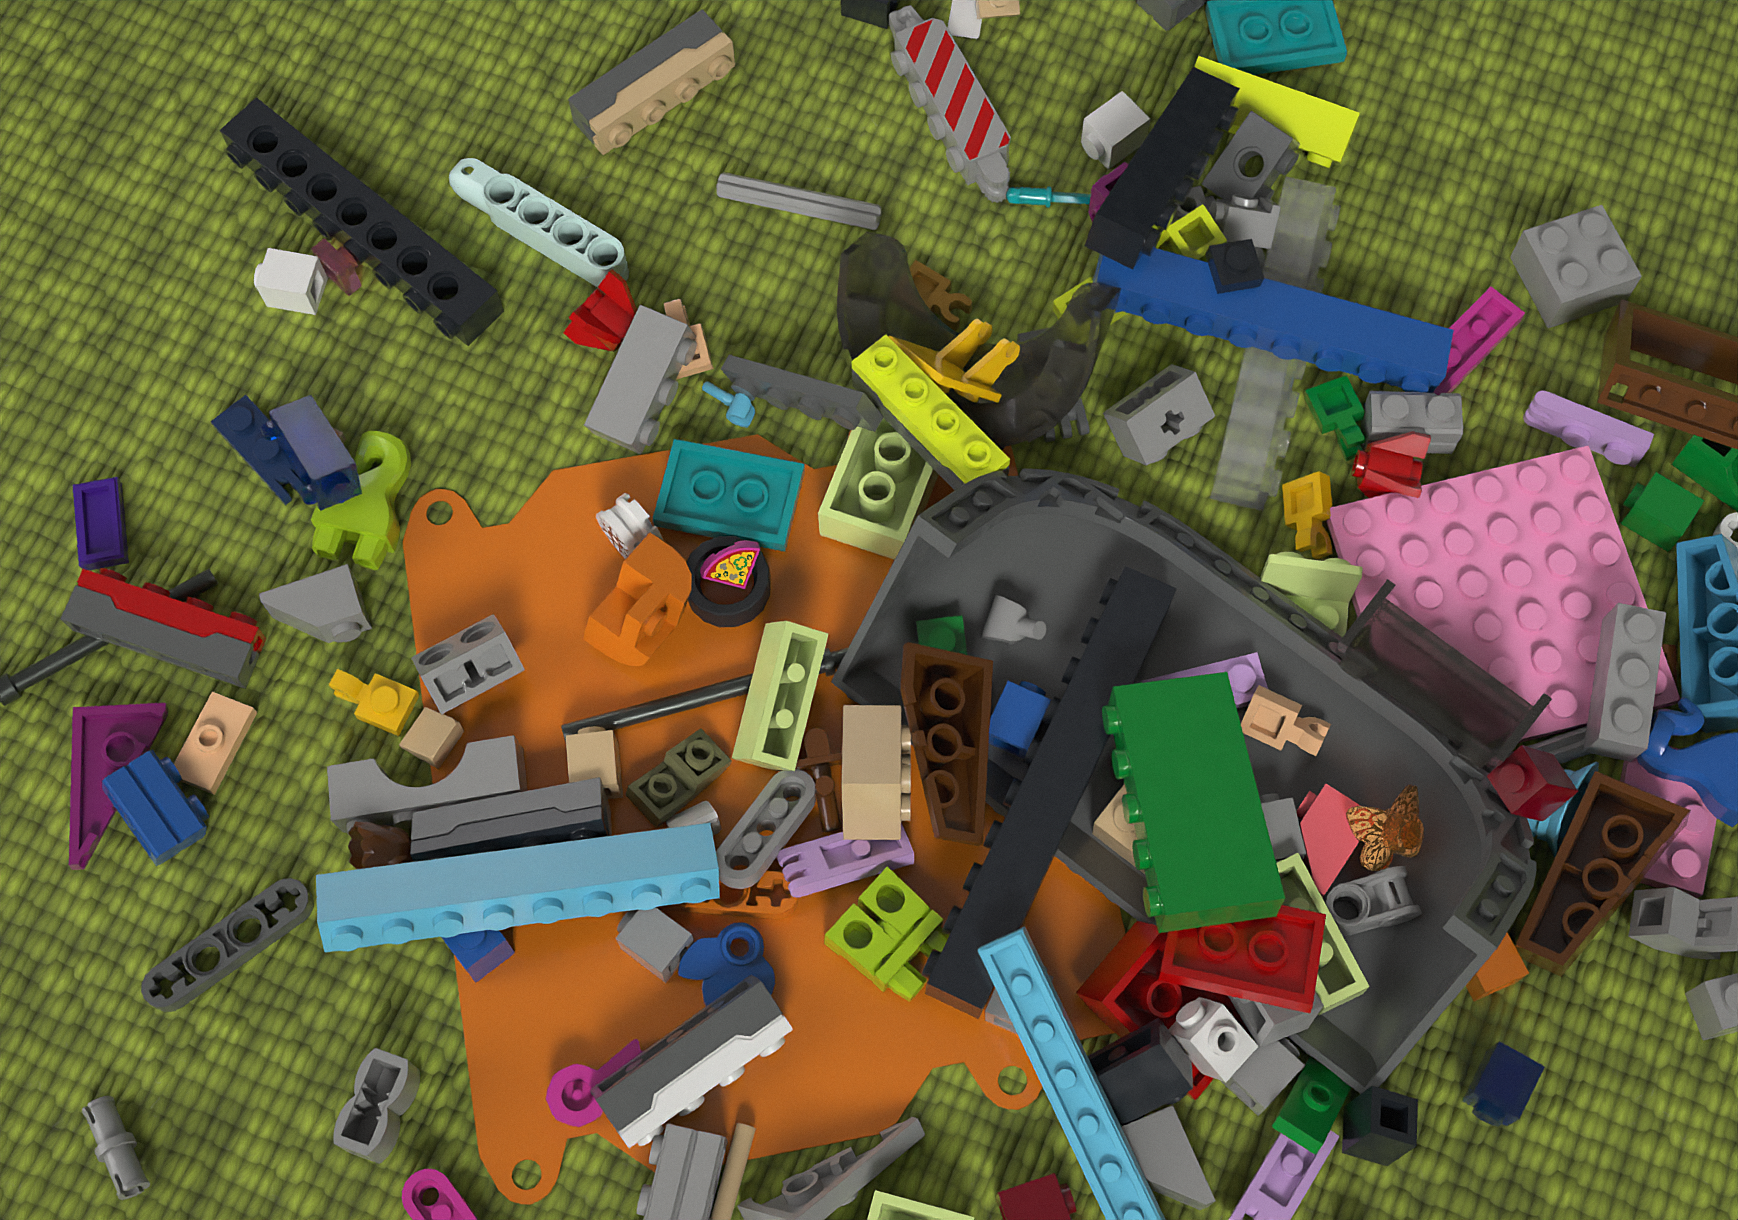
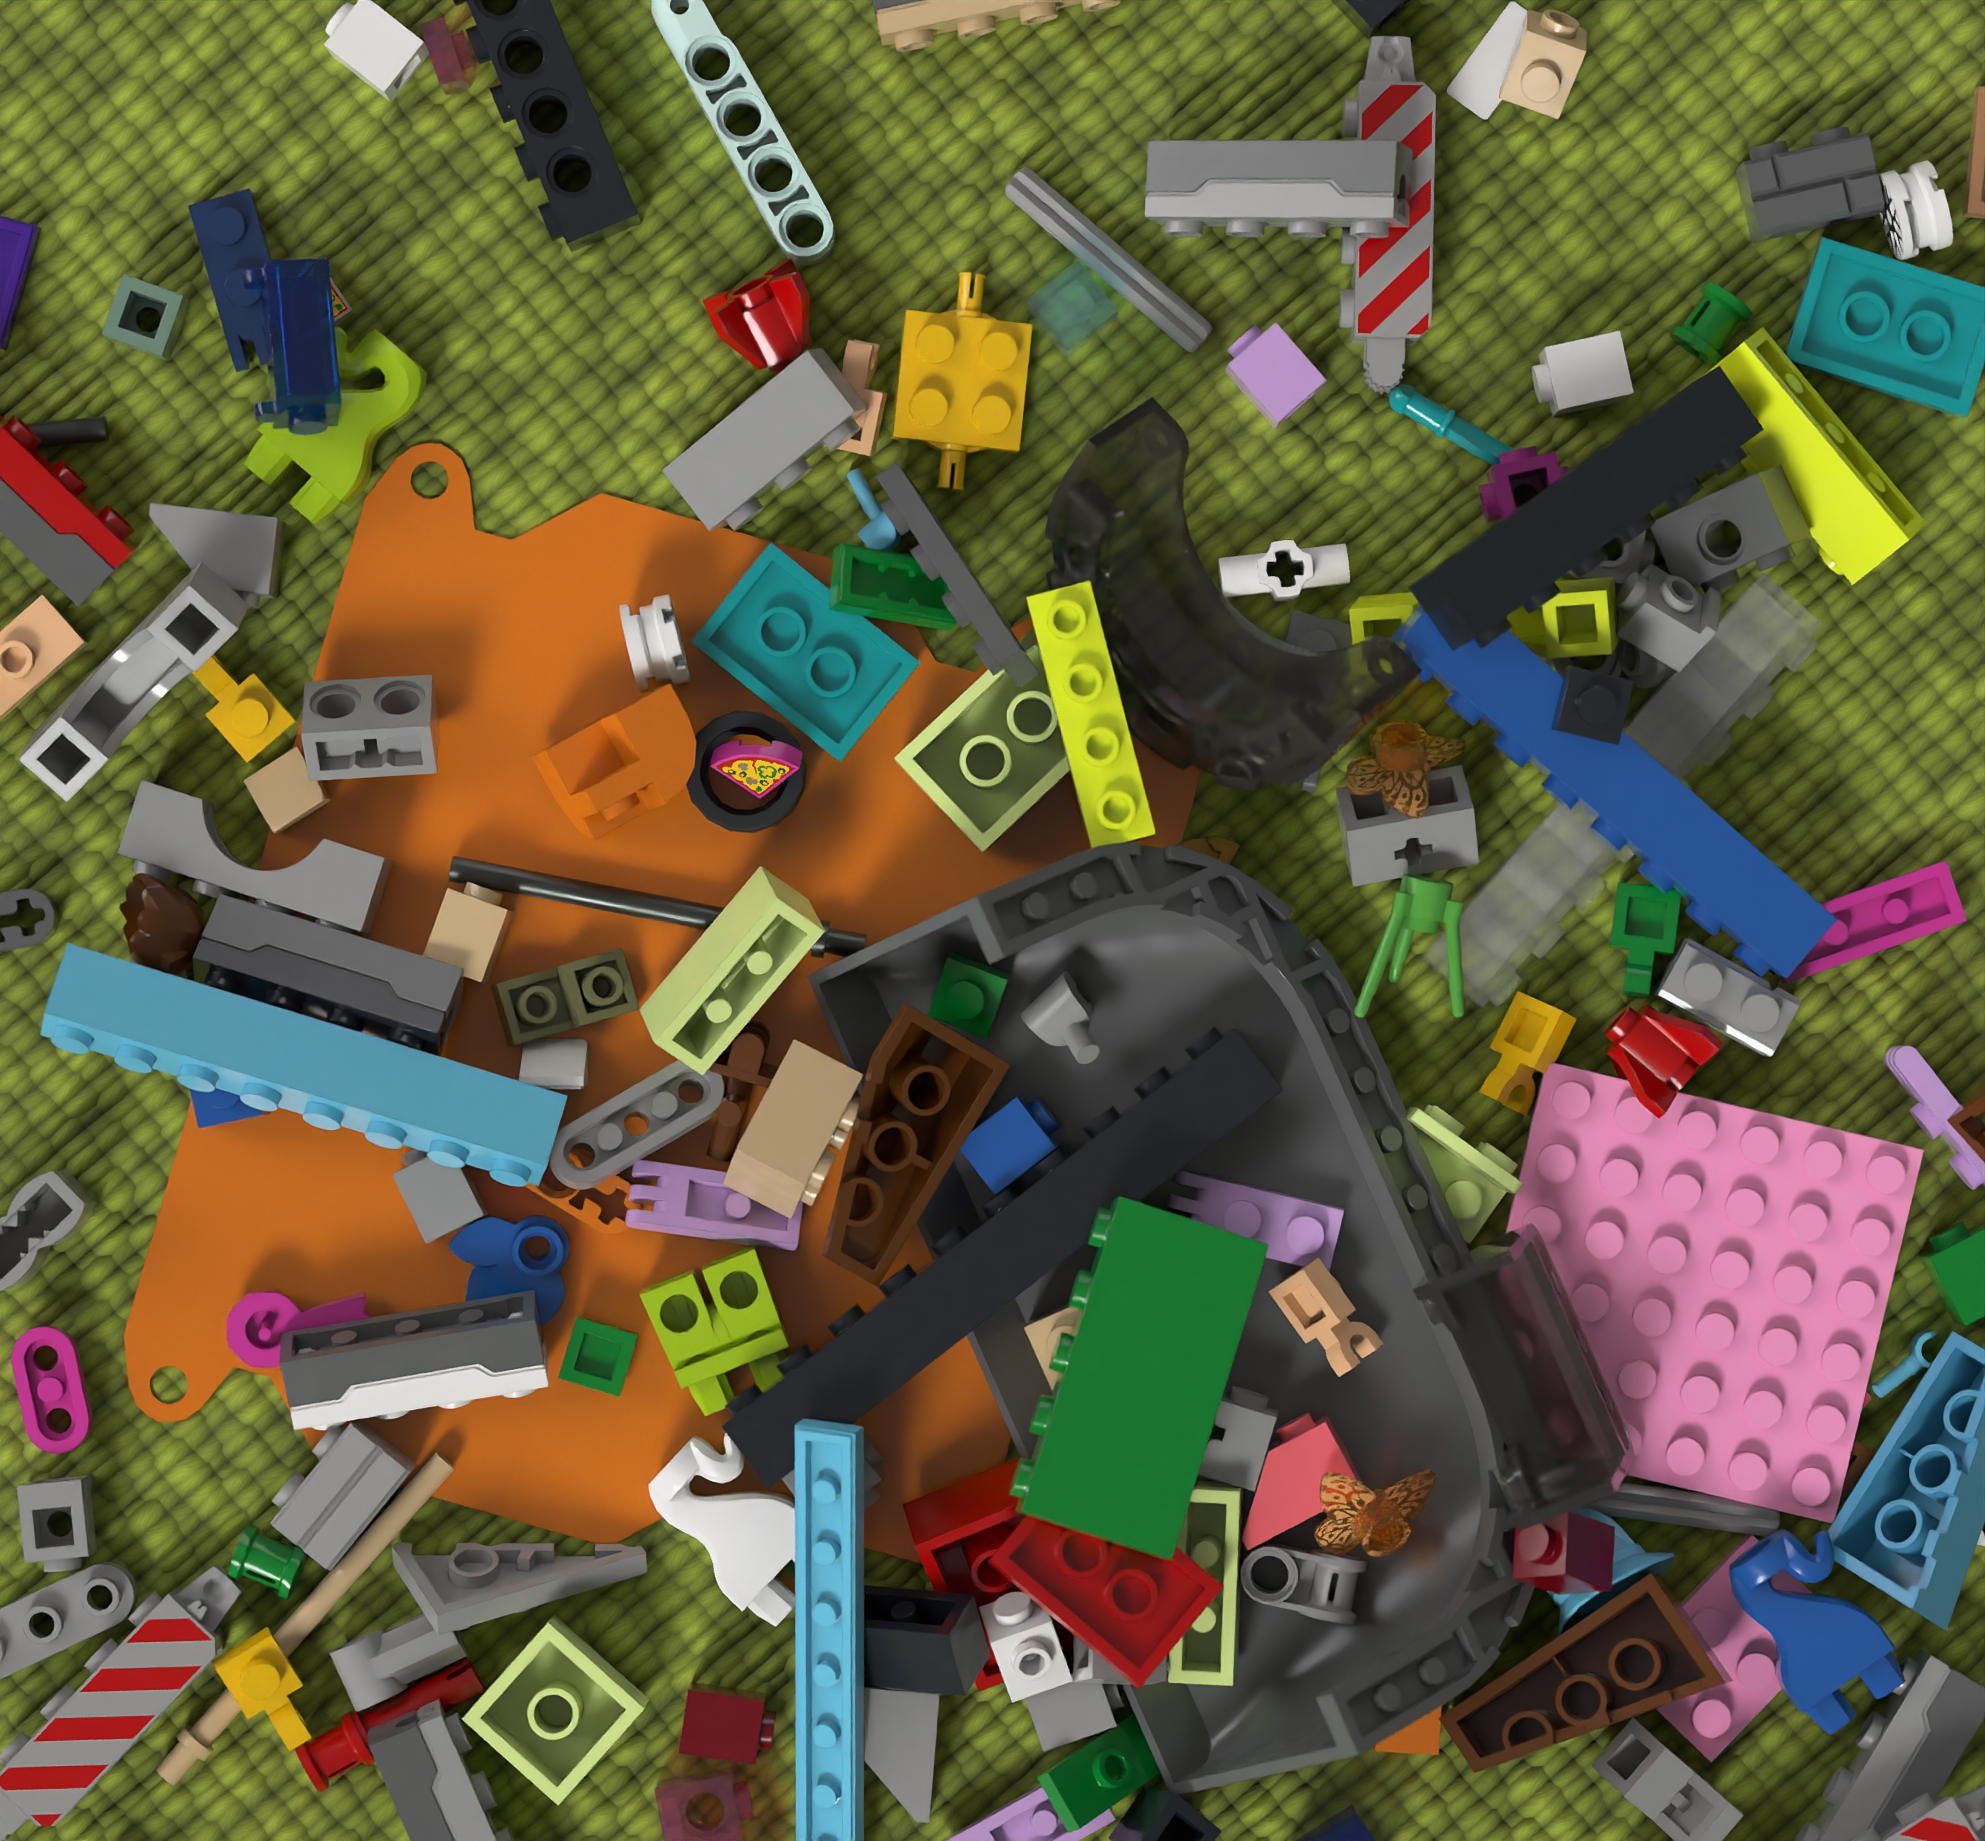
camera: 25 degrees right, 20 degrees up
yellow plate [889,318,1020,403] -> none
pearl gold plate [891,260,972,331] -> none
light grey brick [1583,603,1666,762] -> none
none -> light grey arch [18,562,249,802]
none -> sand green plate [102,274,191,362]
none -> green plate [558,1316,639,1397]
none -> white hips [648,1433,795,1627]
none -> green plate [829,543,957,631]
none -> yellow plate [891,272,1033,491]
none -> clear light blue brick [1027,260,1118,359]
none -> piece [1145,140,1413,238]
none -> white axle [1218,540,1350,601]
none -> lavender brick [1225,323,1326,429]
none -> clear orange animal [1346,720,1465,819]
none -> bright green plant [1354,874,1464,1018]
none -> green bush [1669,281,1753,366]
none -> medium azure hand [1872,1330,1938,1398]

